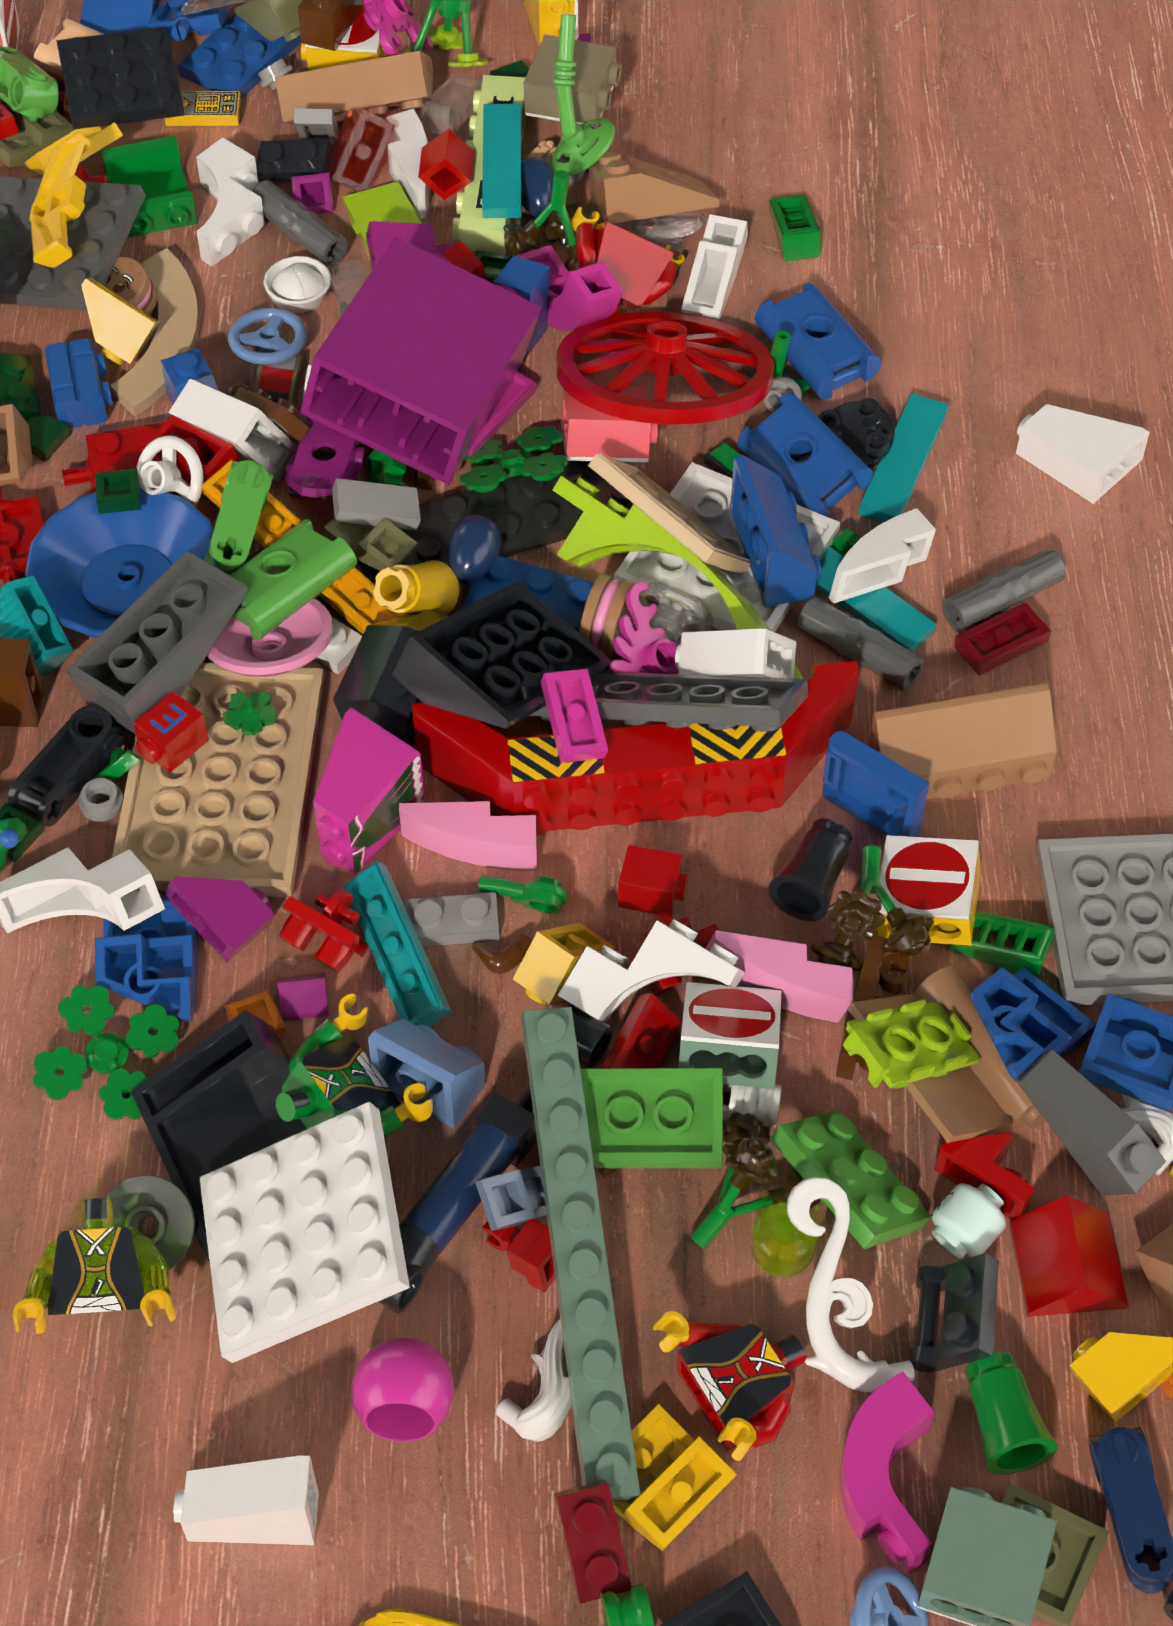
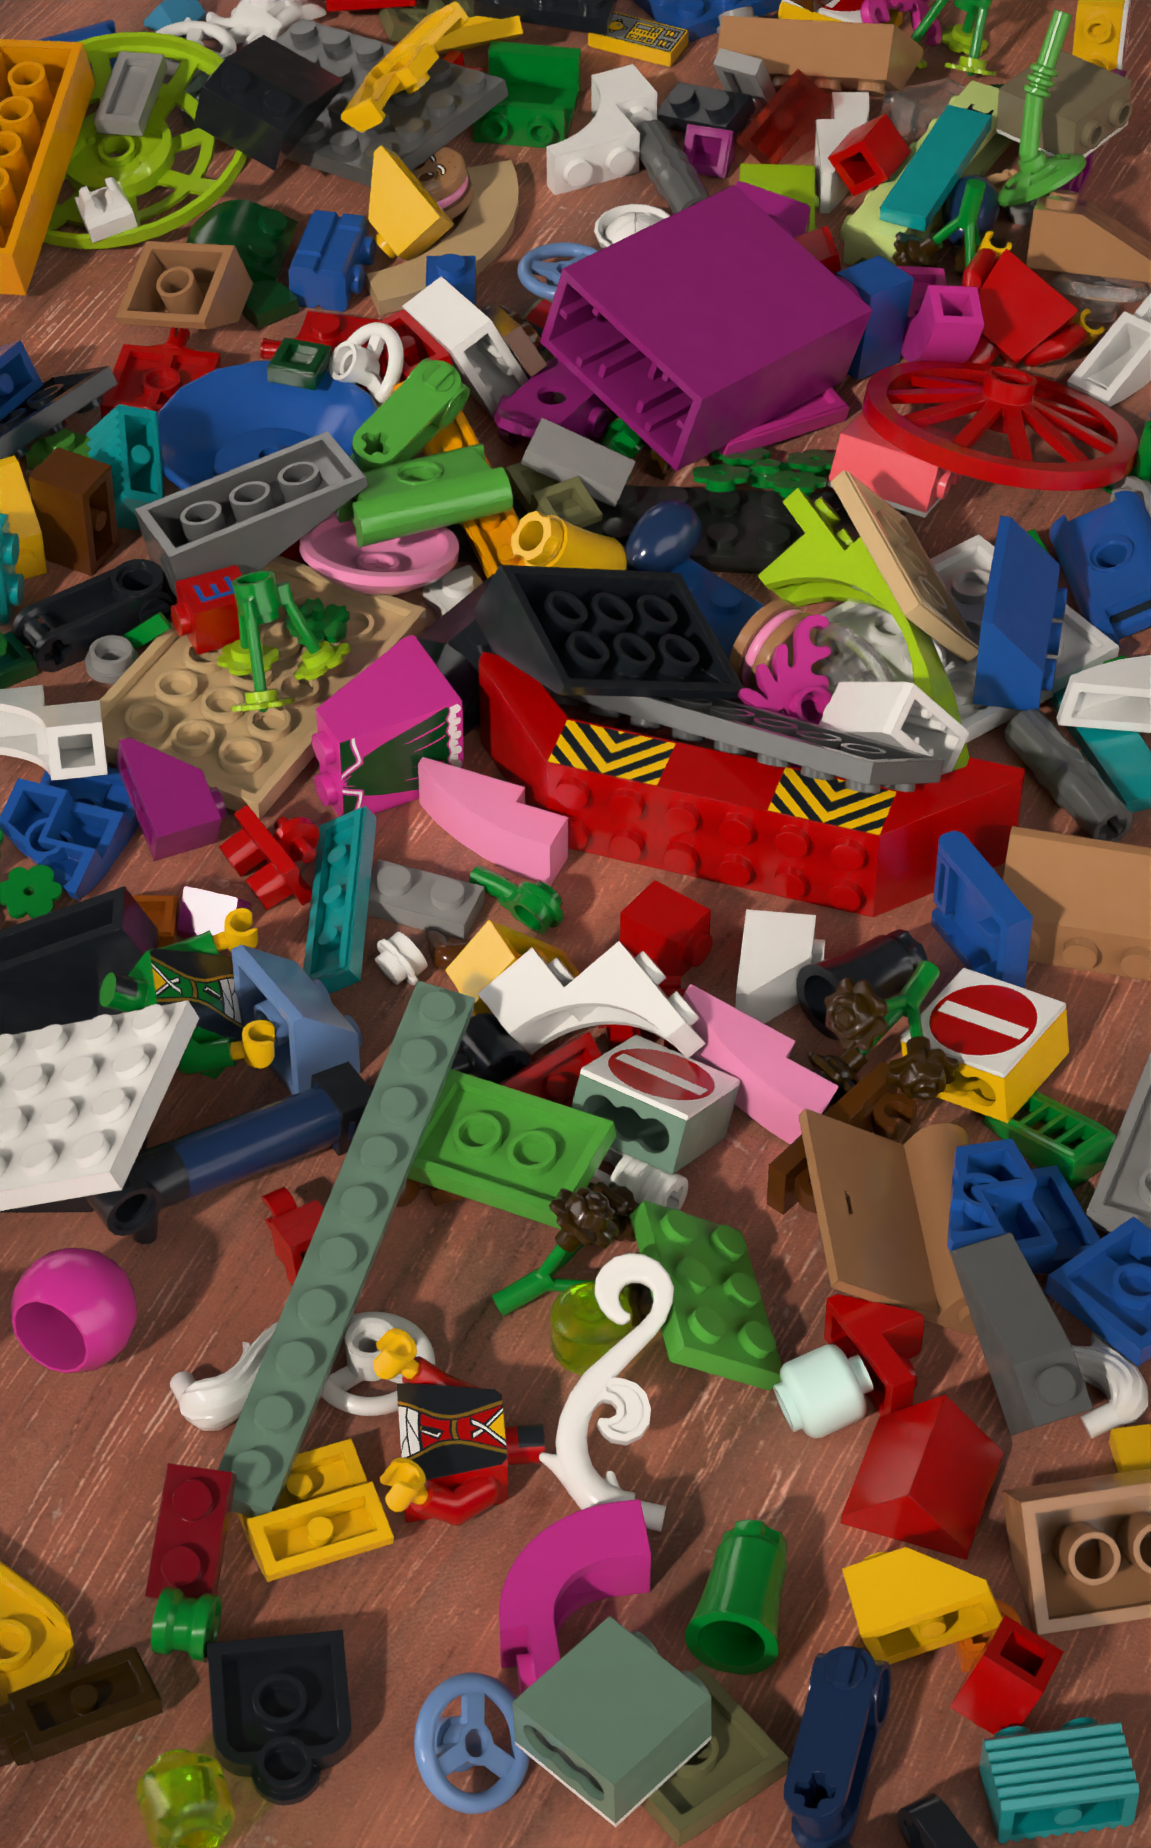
camera: 25 degrees right, 10 degrees down
sand blue slope [475,1166,547,1231] -> none
dark pink plate [541,669,608,763] -> none
lime piece [842,999,982,1089] -> none
black plate [909,1253,999,1372] -> none
none -> plant [217,570,351,713]
none -> white piece [321,1311,435,1416]
none -> white plate [375,932,428,985]
none -> white slope [735,909,826,1024]

